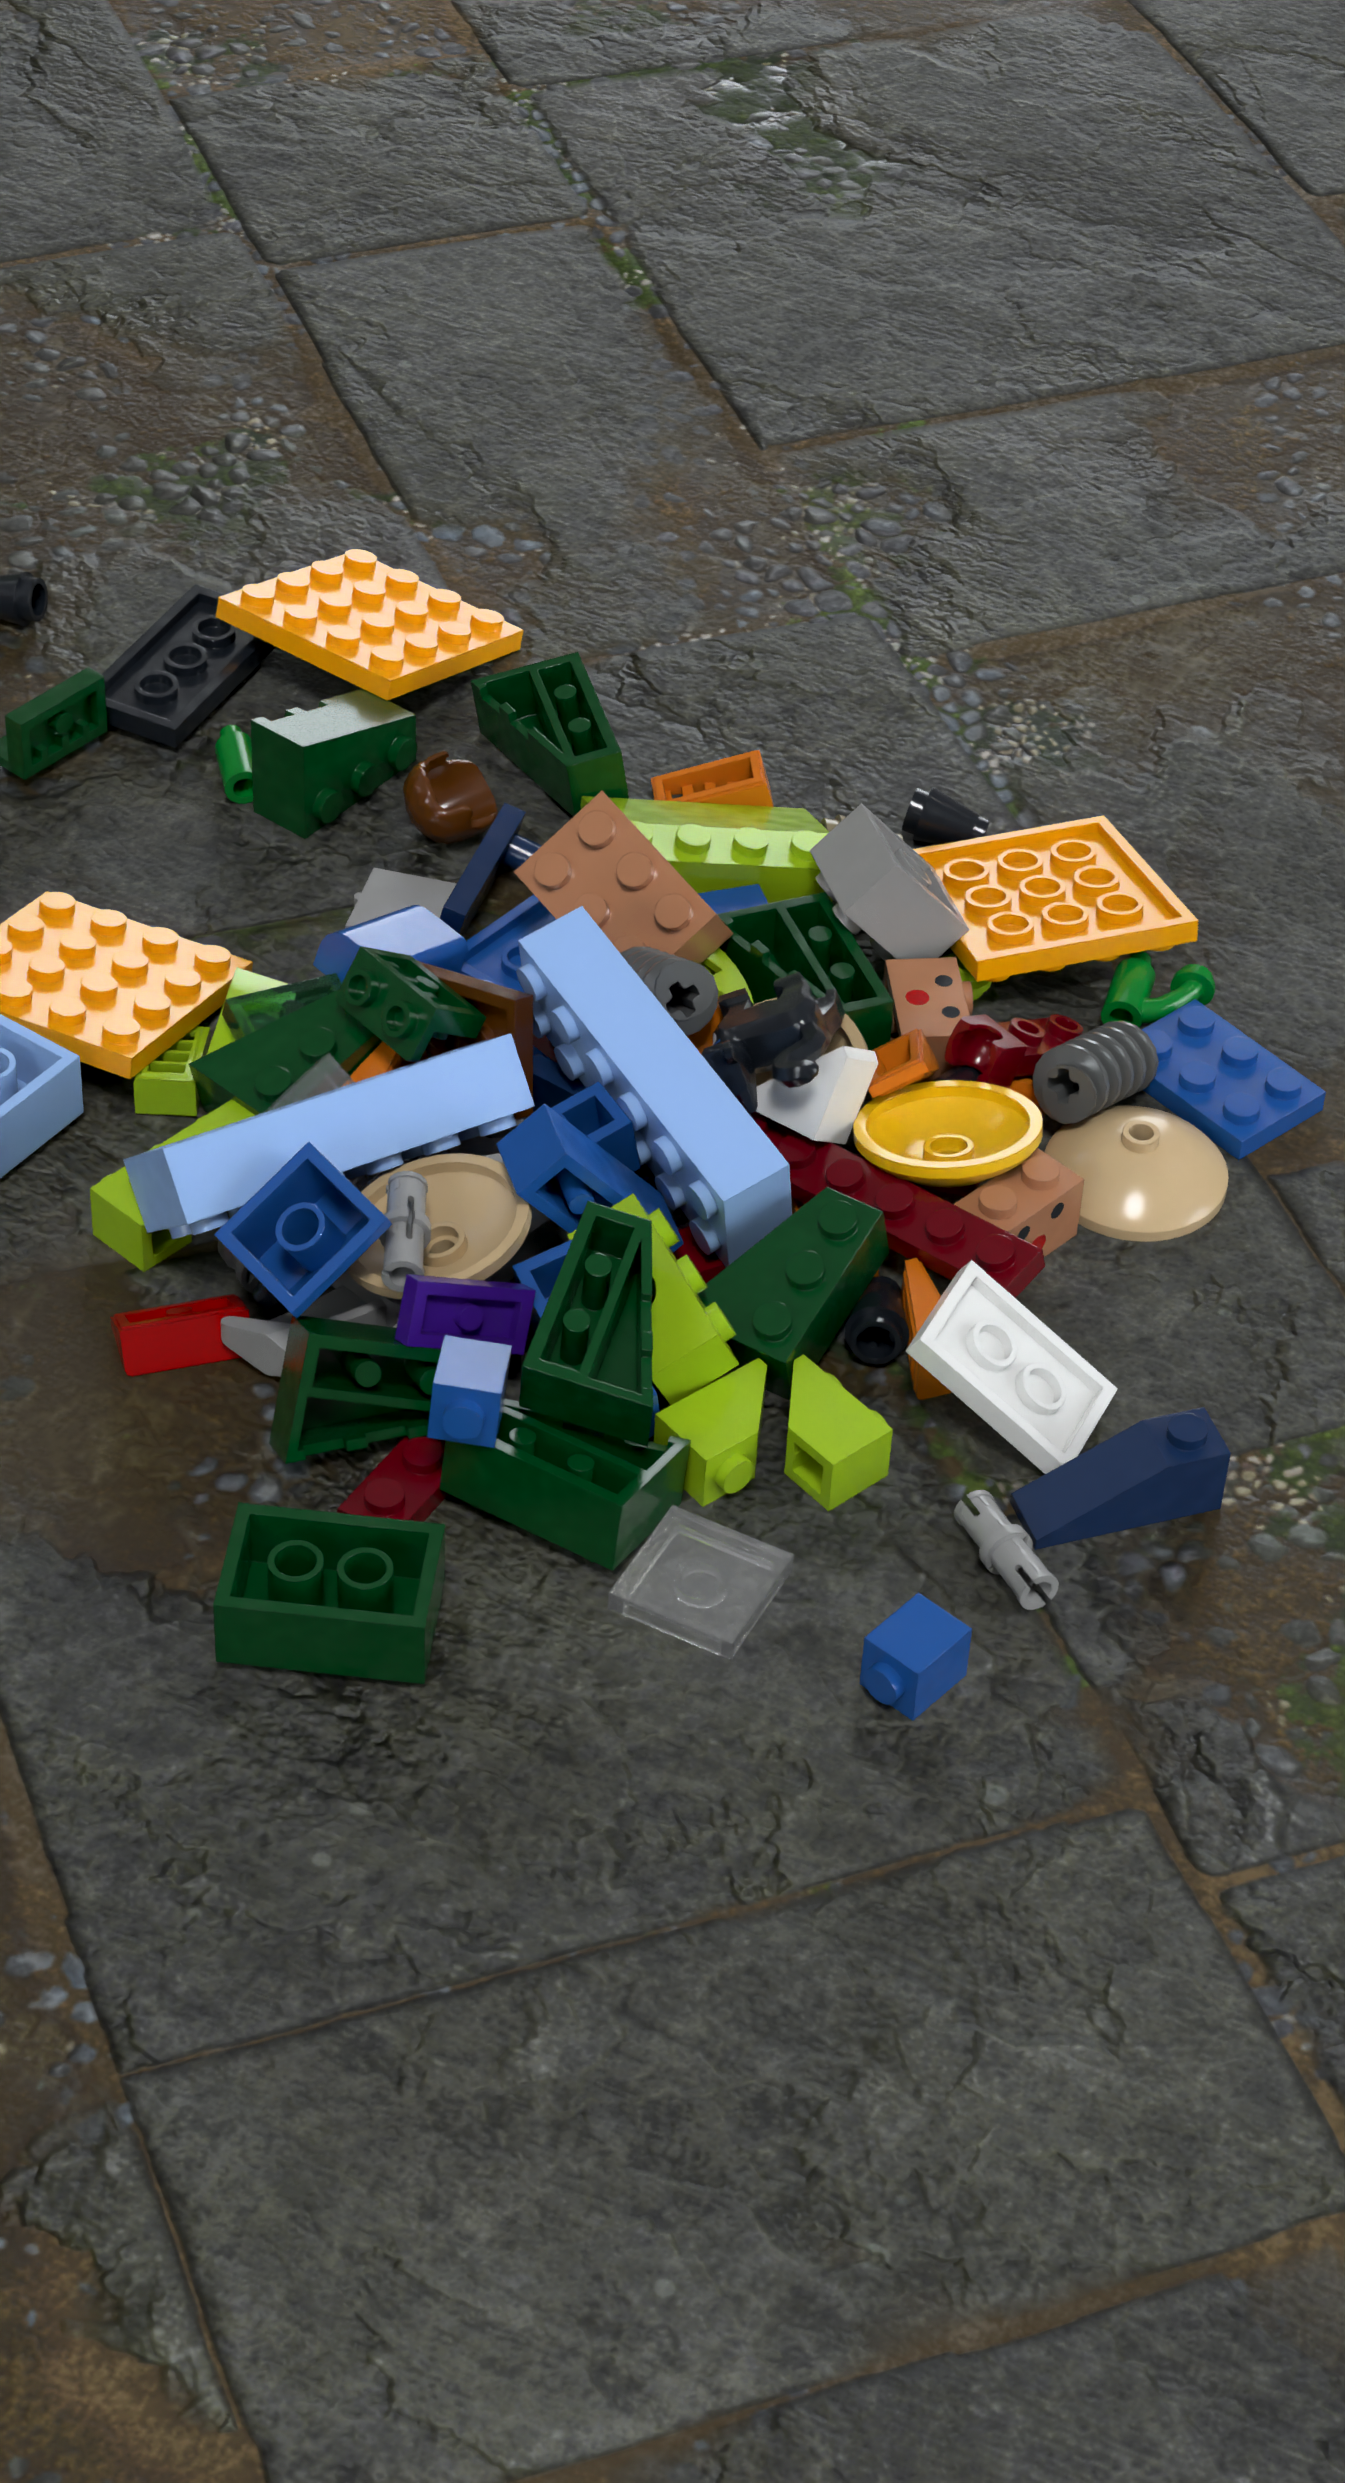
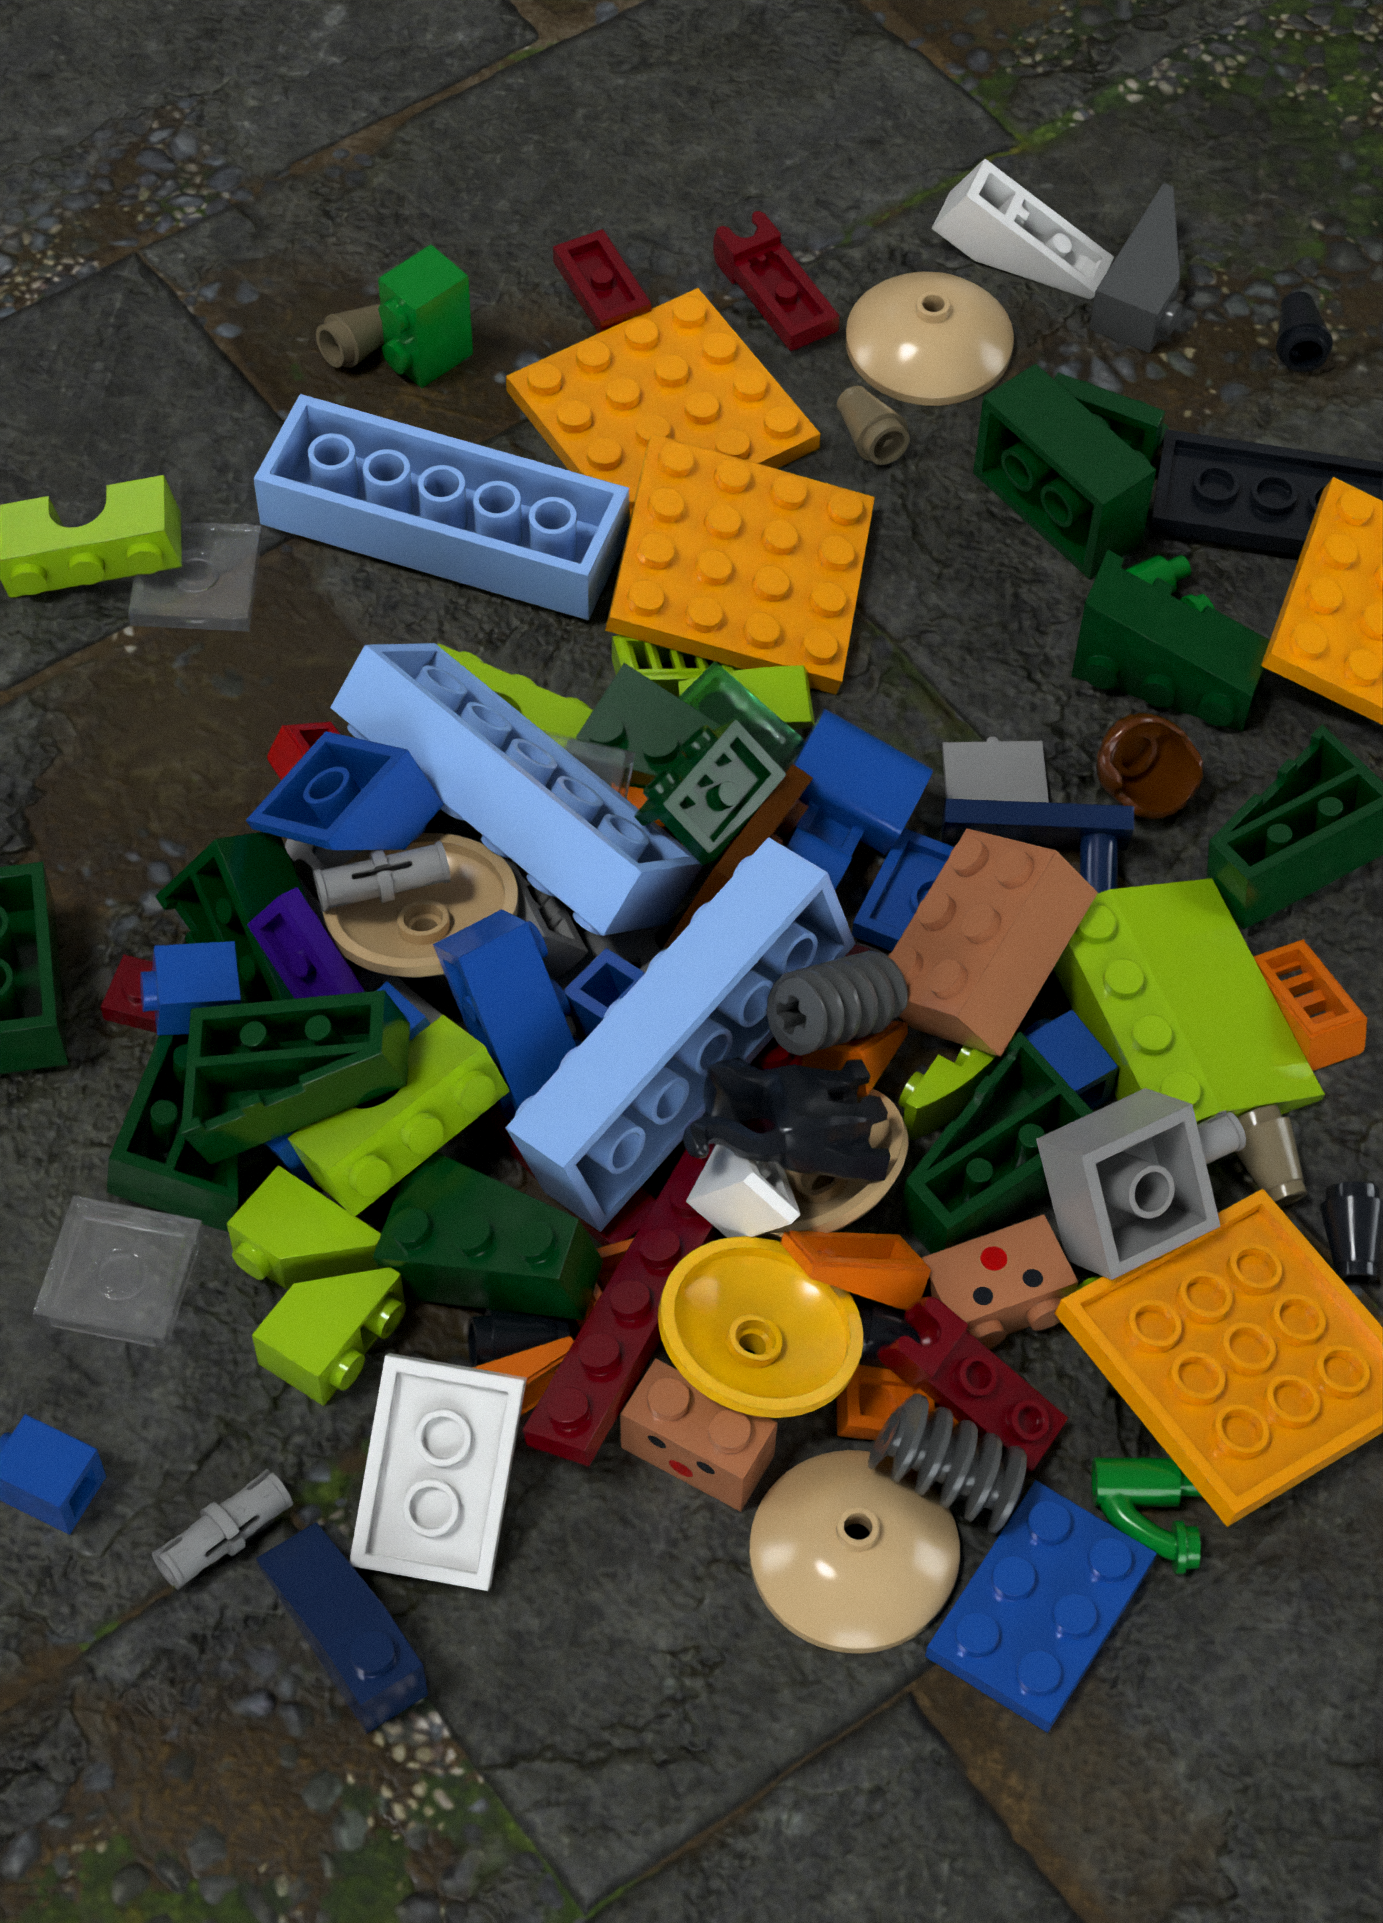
camera: 75 degrees right, 15 degrees up
none -> dark green brick [973,363,1156,580]

